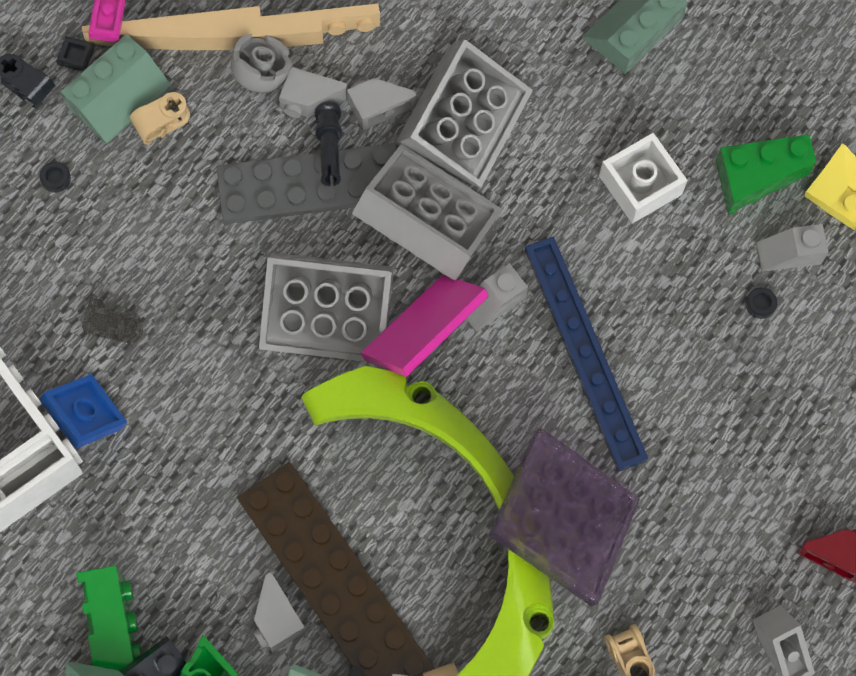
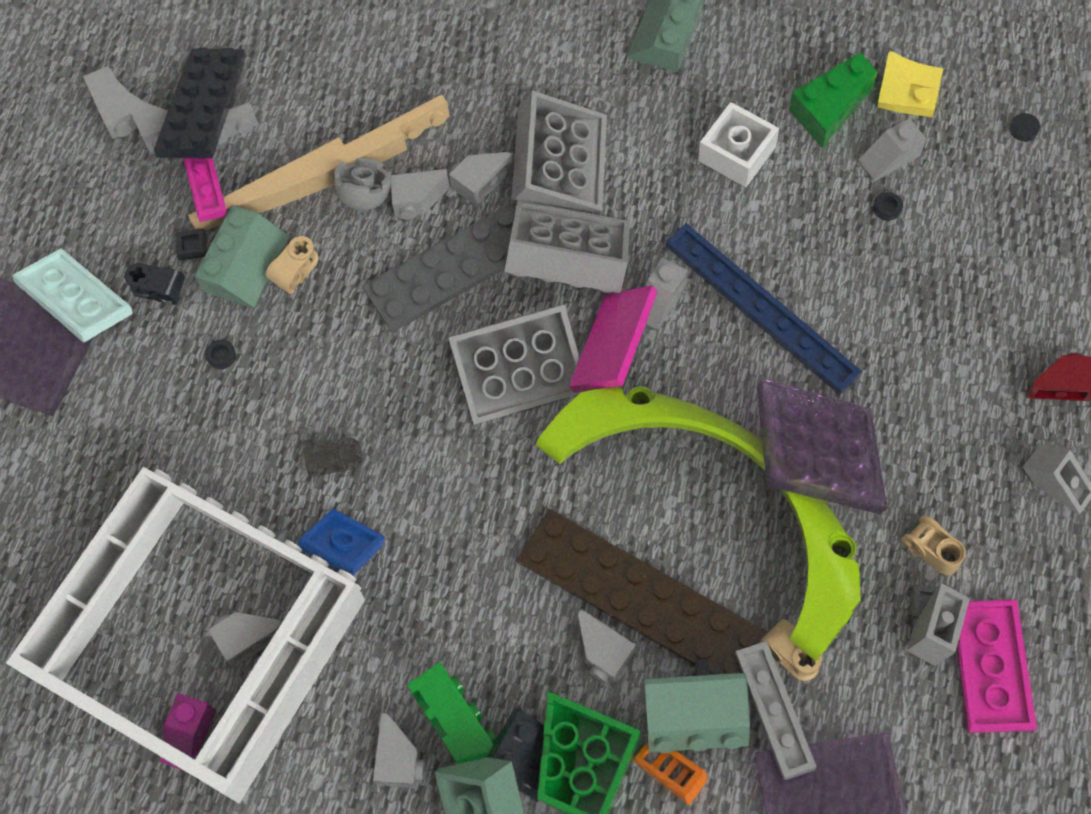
camera: 15 degrees left, 5 degrees down
black pin [315,102,342,186] -> none
none -> light grey slope [373,713,425,788]

